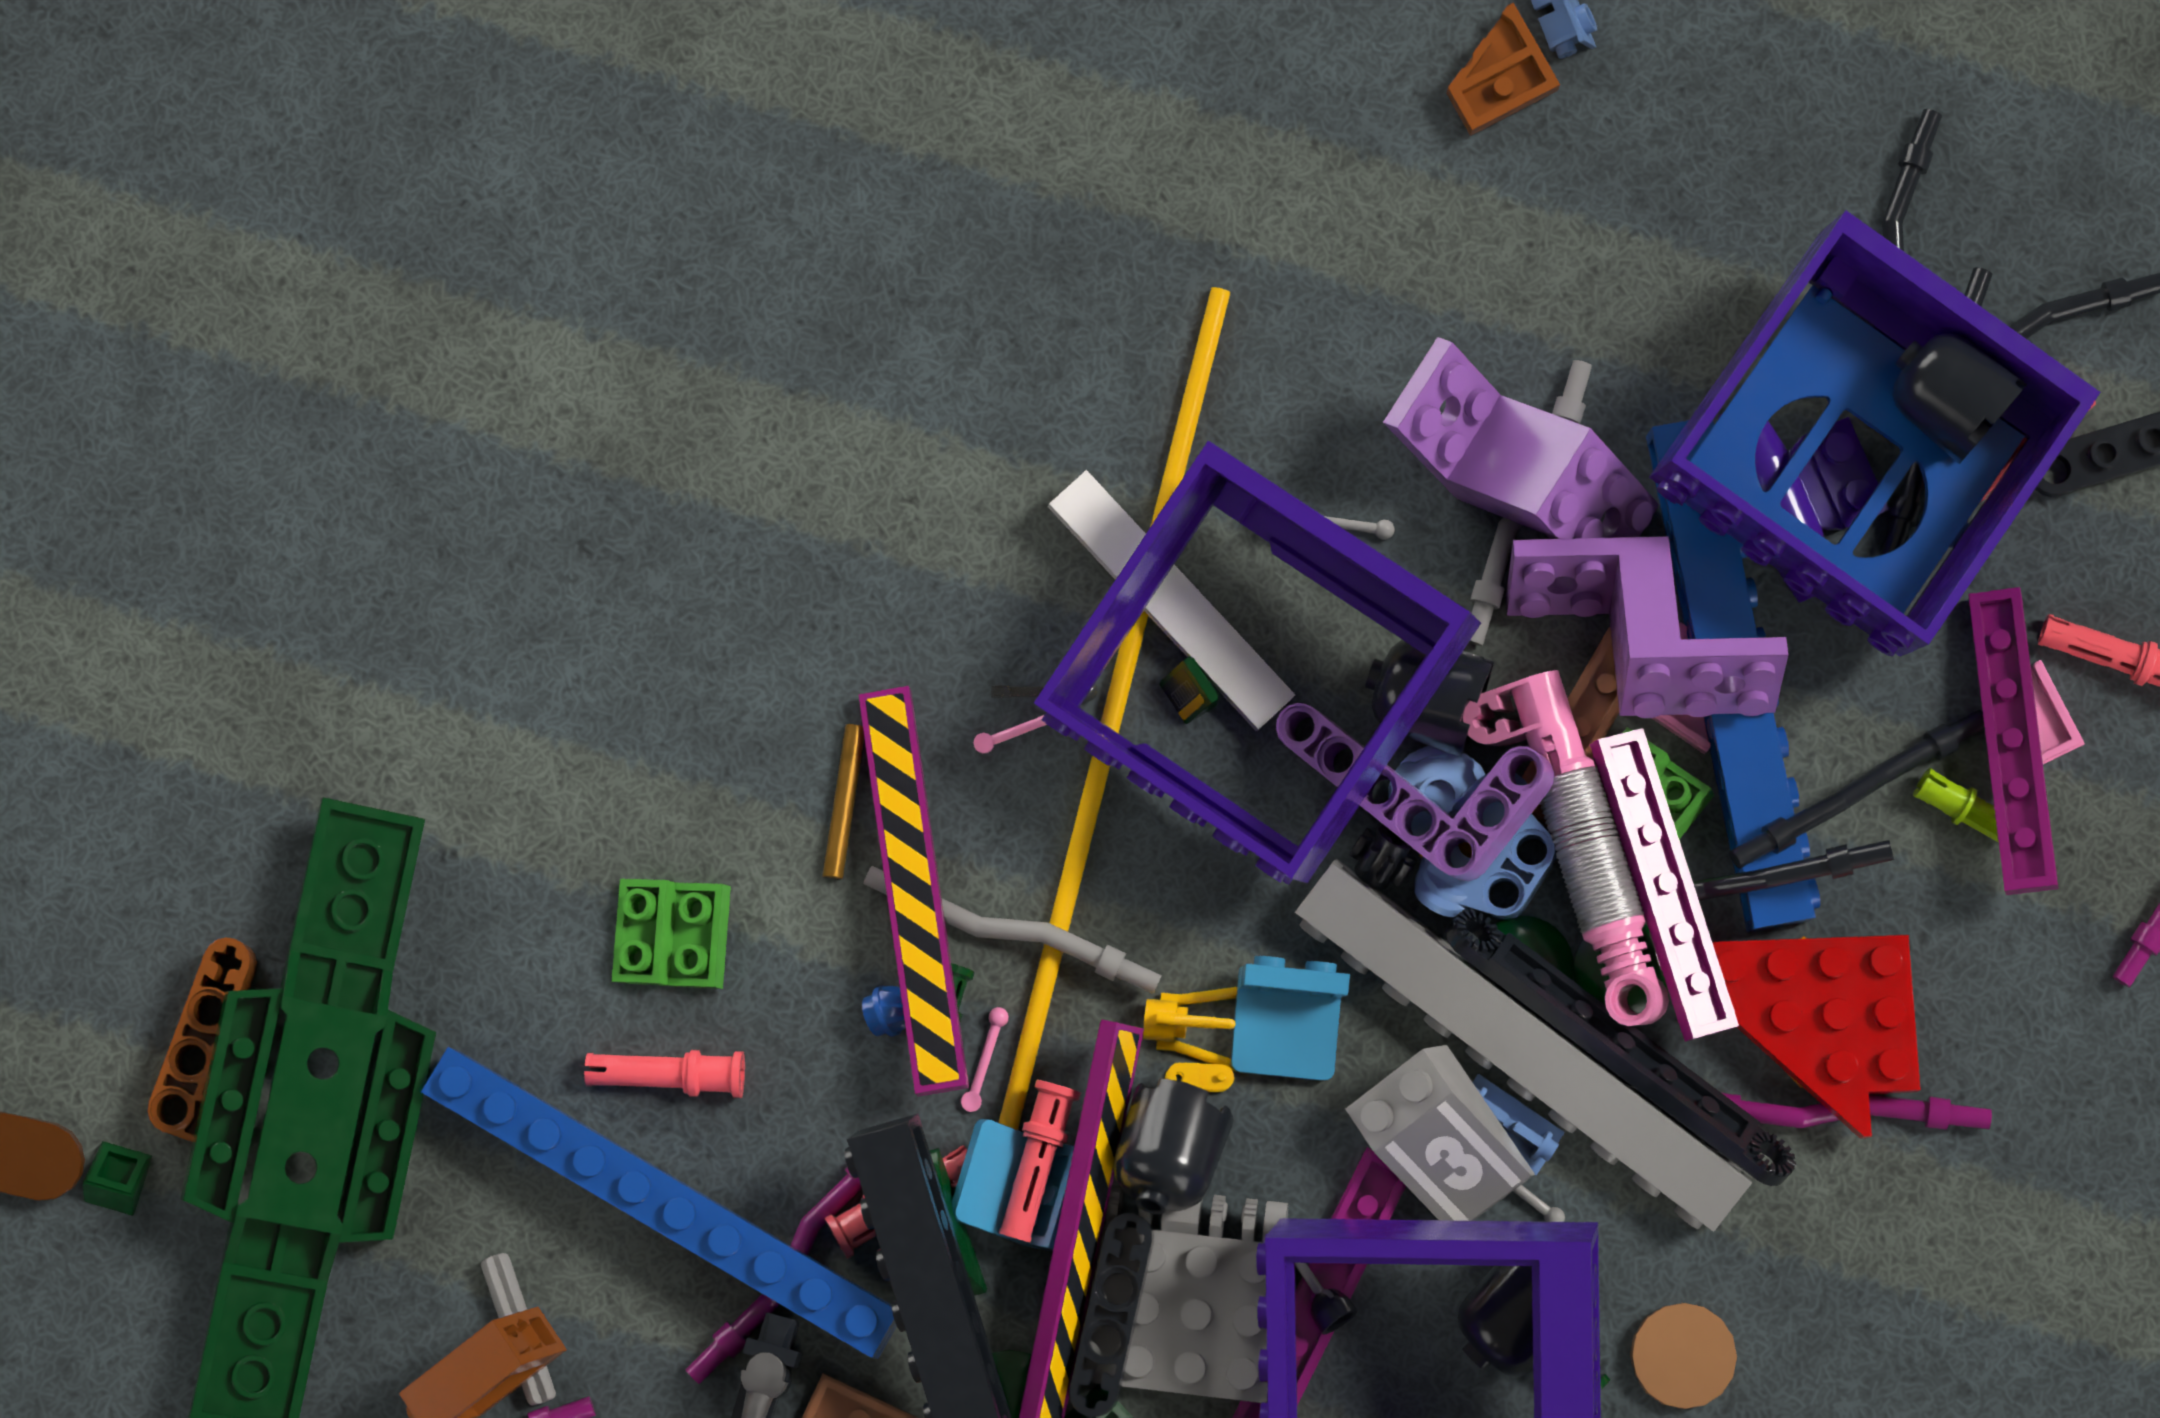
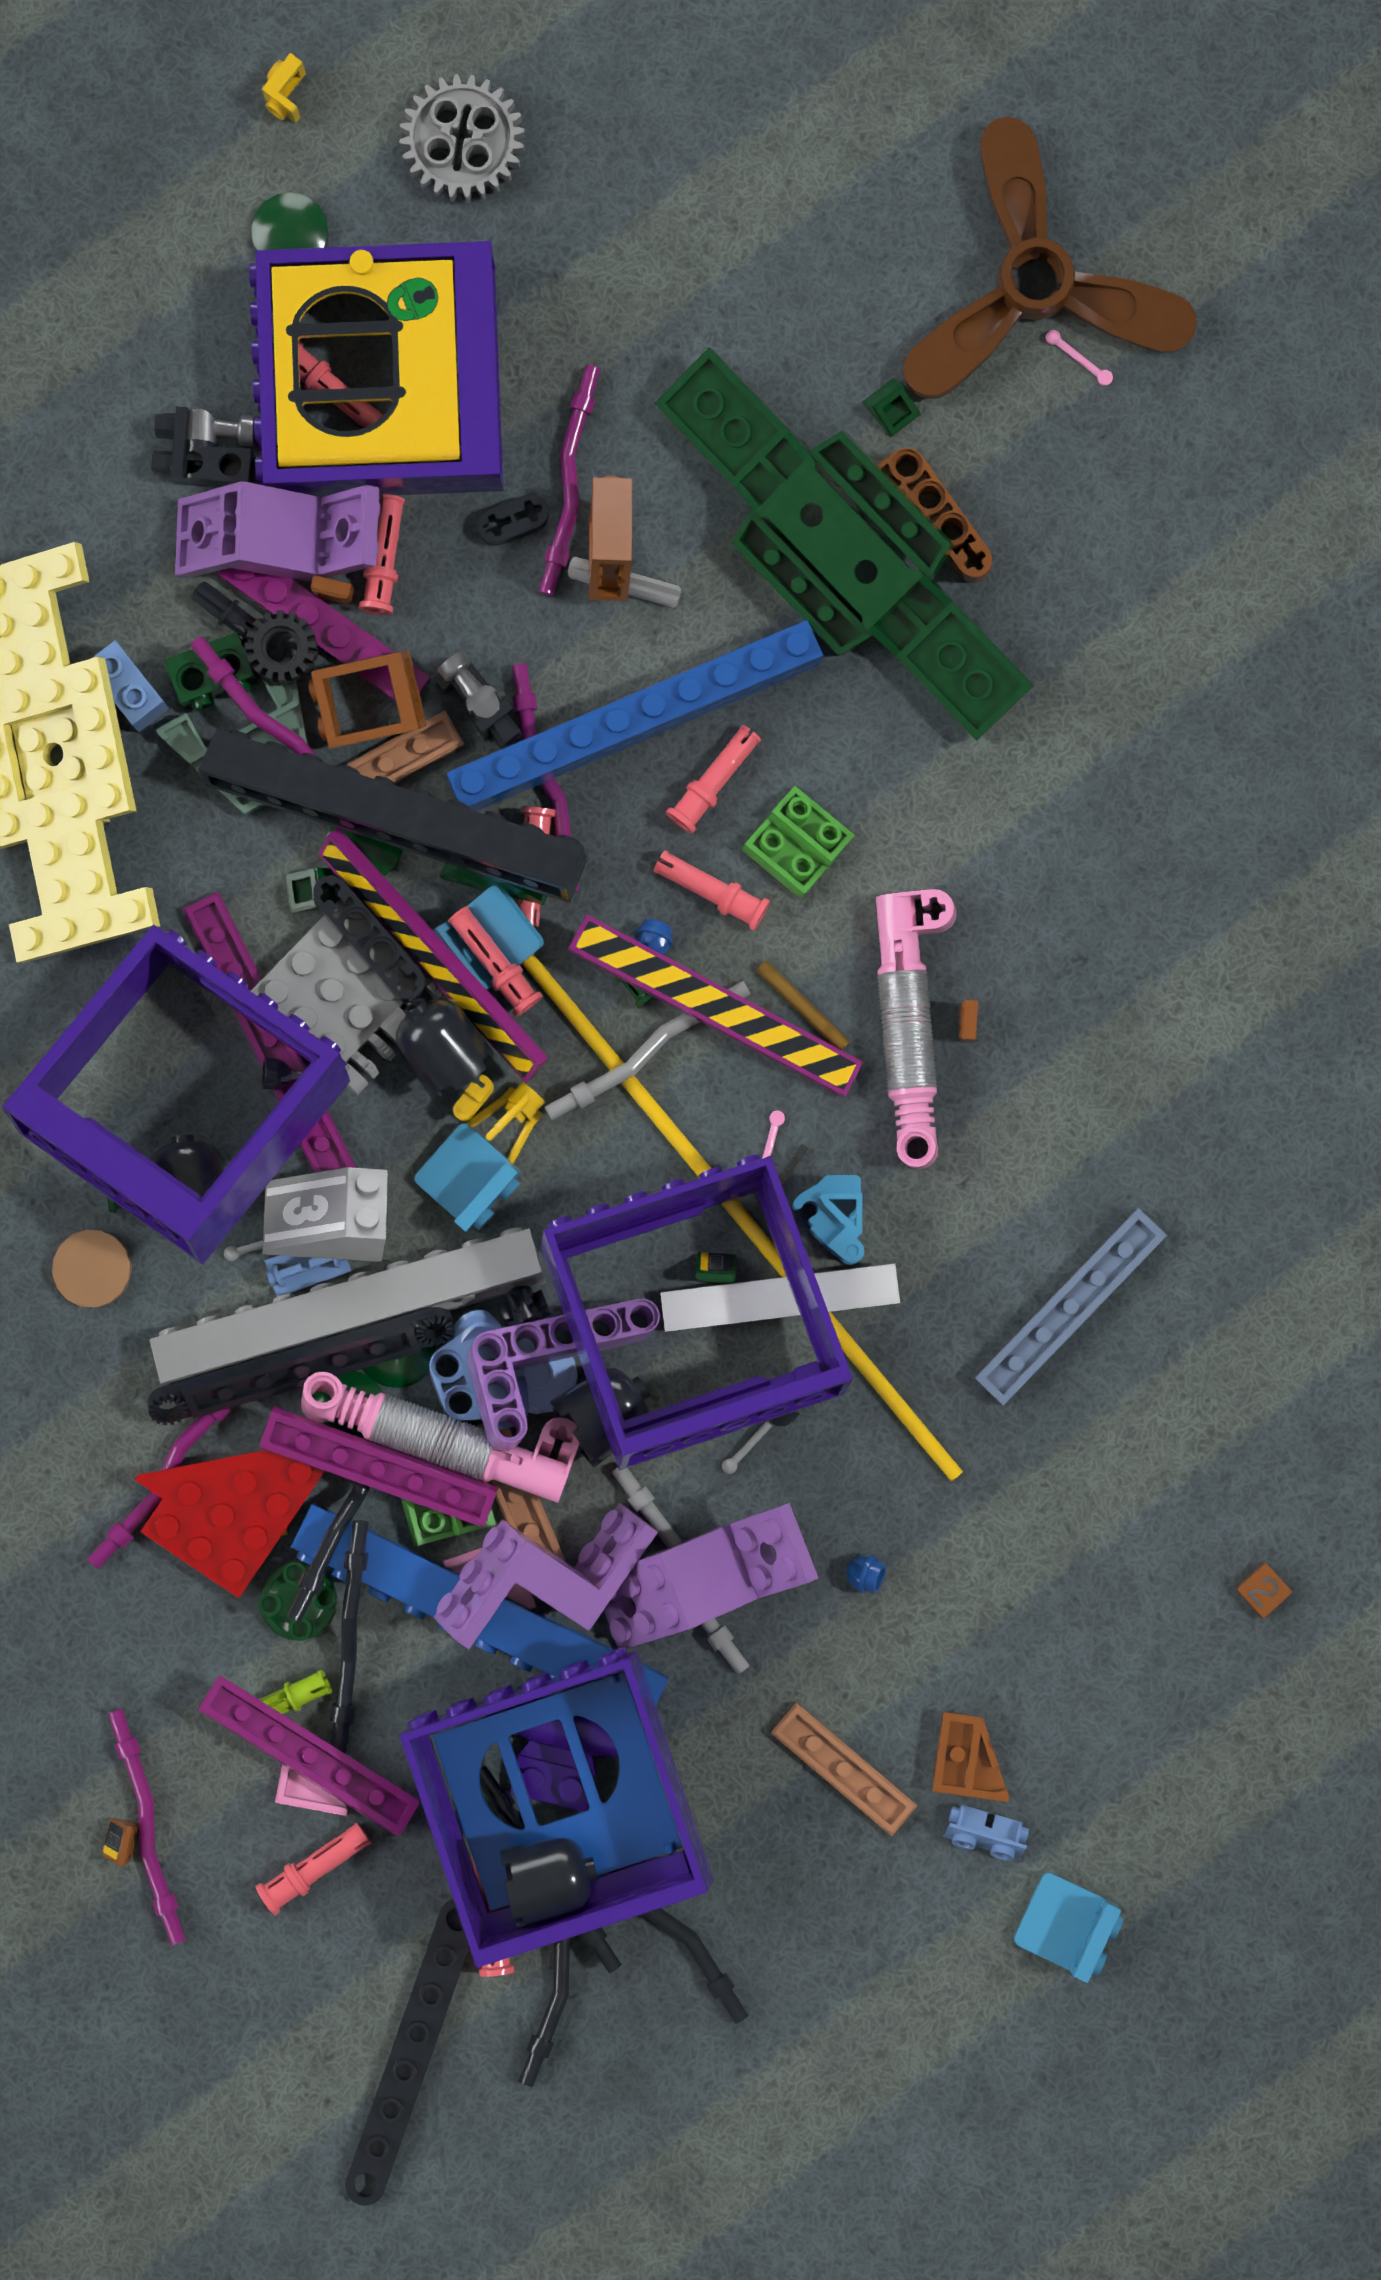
camera: 130 degrees right, 5 degrees up
bright pink hinge [961,1007,1009,1112] -> none
none -> dark green dish [258,1562,338,1641]
none -> coral pin [653,850,771,931]
none -> nougat tile [771,1702,917,1836]
none -> dark azure piece [792,1175,864,1265]
none -> blue plate [847,1555,886,1594]
none -> piece [876,889,957,1169]
none -> dark orange tile [958,1000,978,1043]
none -> sand blue plate [974,1208,1167,1406]

